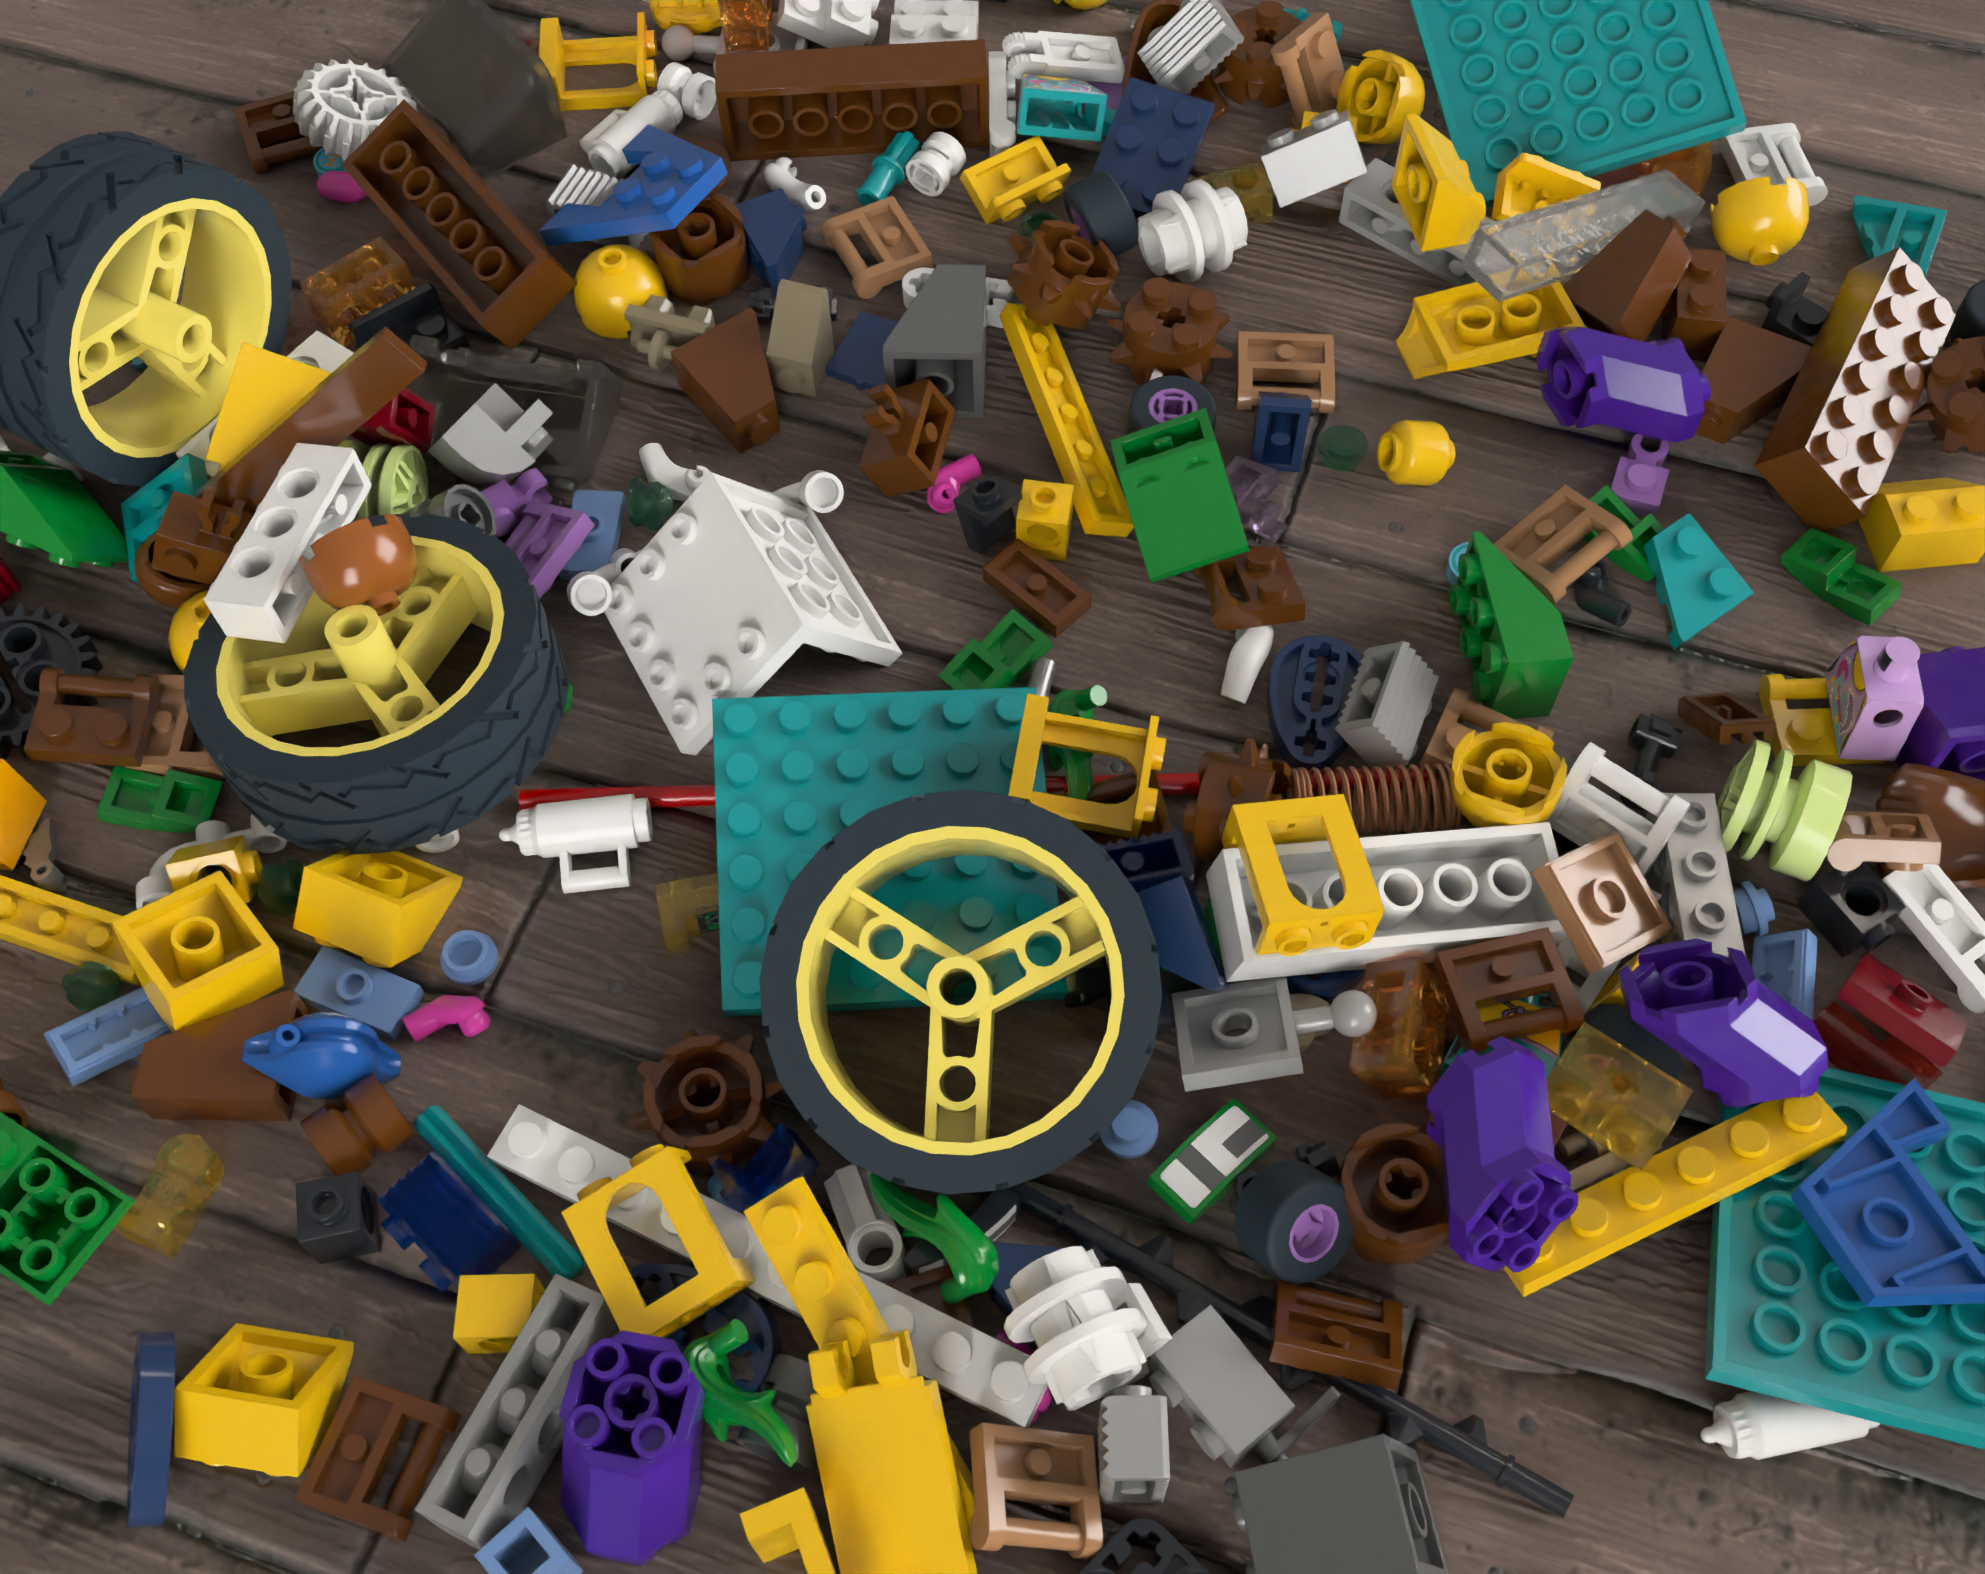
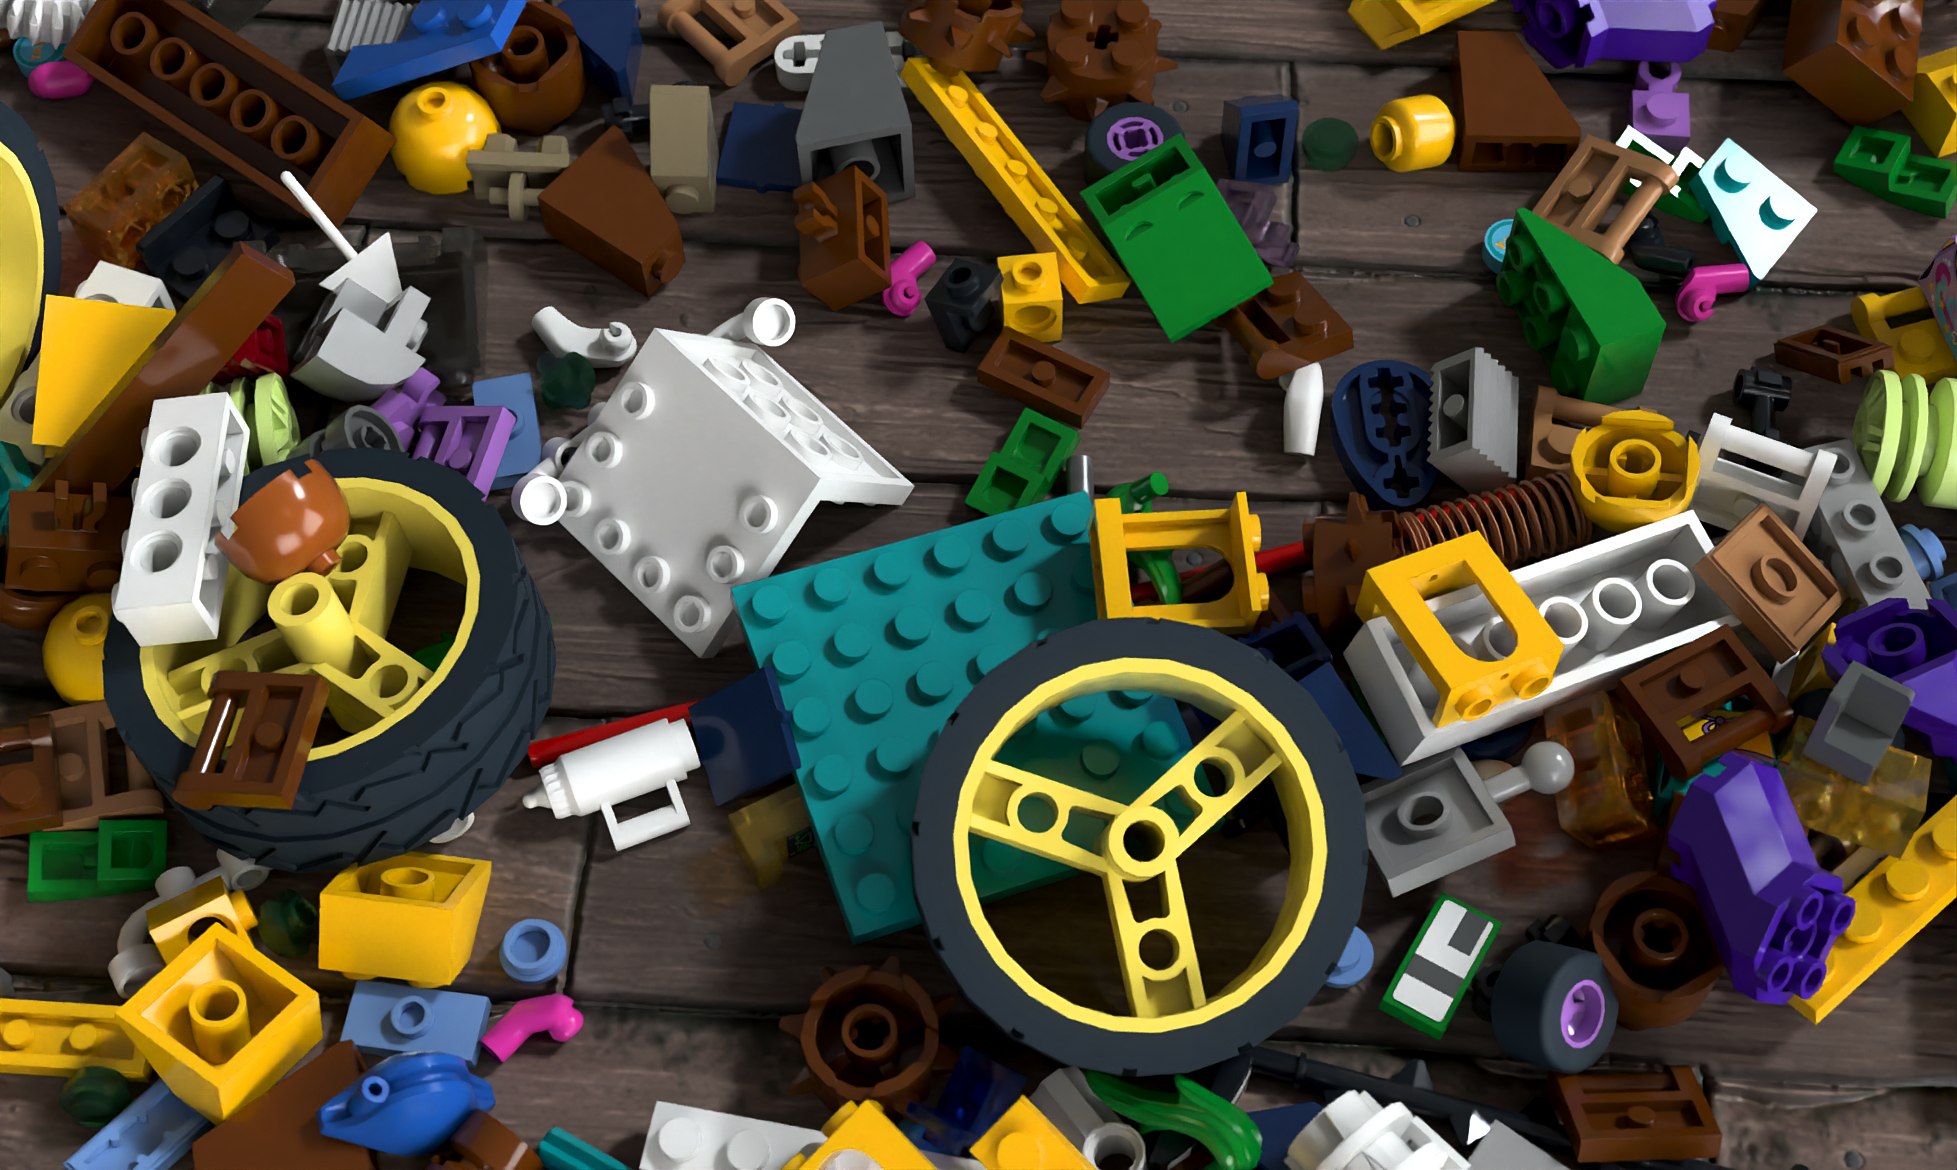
camera: 15 degrees left, 0 degrees up
medium nougat plate [1236,331,1335,414] -> none
none -> reddish brown plate [171,671,330,810]
none -> white piece [280,171,402,303]
none -> dark blue piece [688,666,801,807]
none -> reddish brown slope [1450,30,1581,173]
none -> dark pink arm [1675,263,1749,322]
none -> dark grey panel [1801,660,1915,786]

